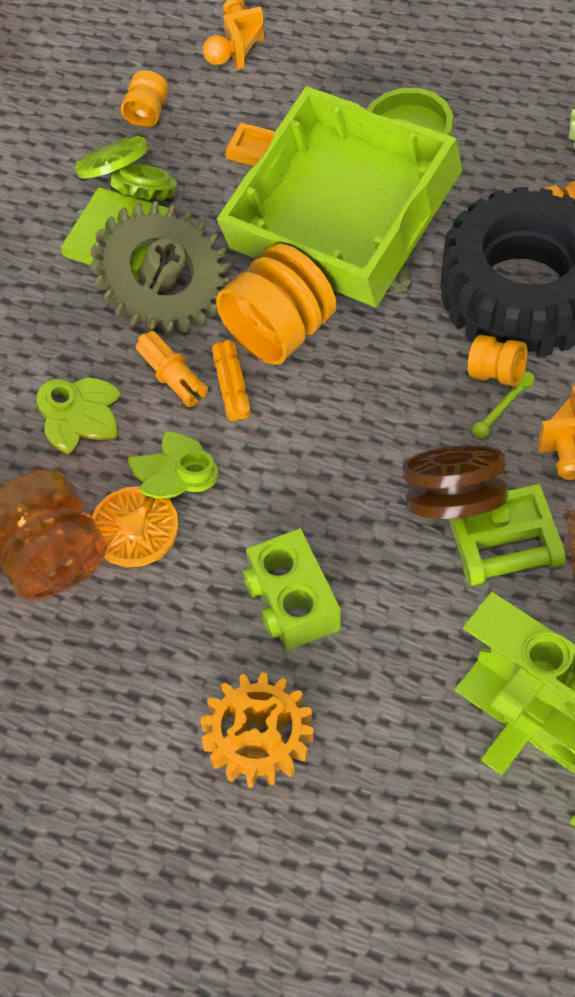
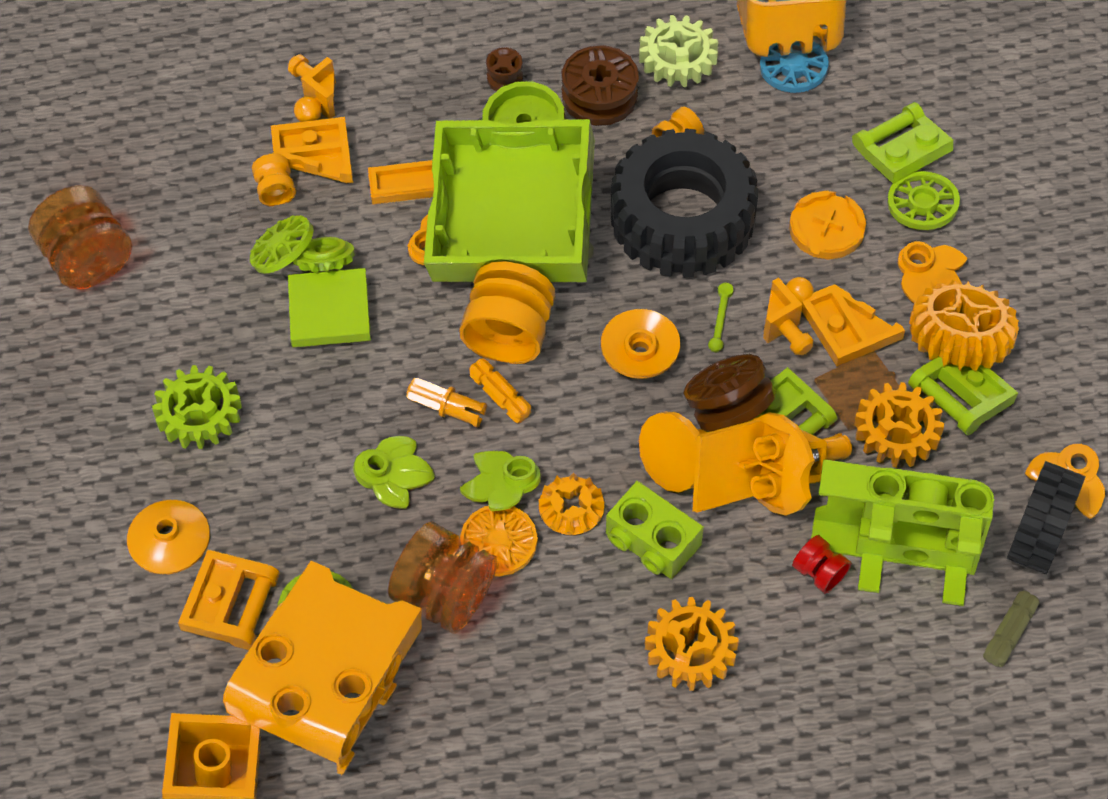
camera: 30 degrees left, 0 degrees up
olive gear [90,201,231,334] -> none
light orange wheel [468,335,528,387] -> none
none -> light orange wing [271,117,353,183]
none -> reddish brown wheel [486,47,523,91]
none -> light orange gear [539,472,604,535]
none -> reddish brown wheel [561,45,639,126]
none -> light orange dish [601,309,680,379]
none -> light orange piece [639,411,852,515]
none -> red wheel [792,535,852,594]

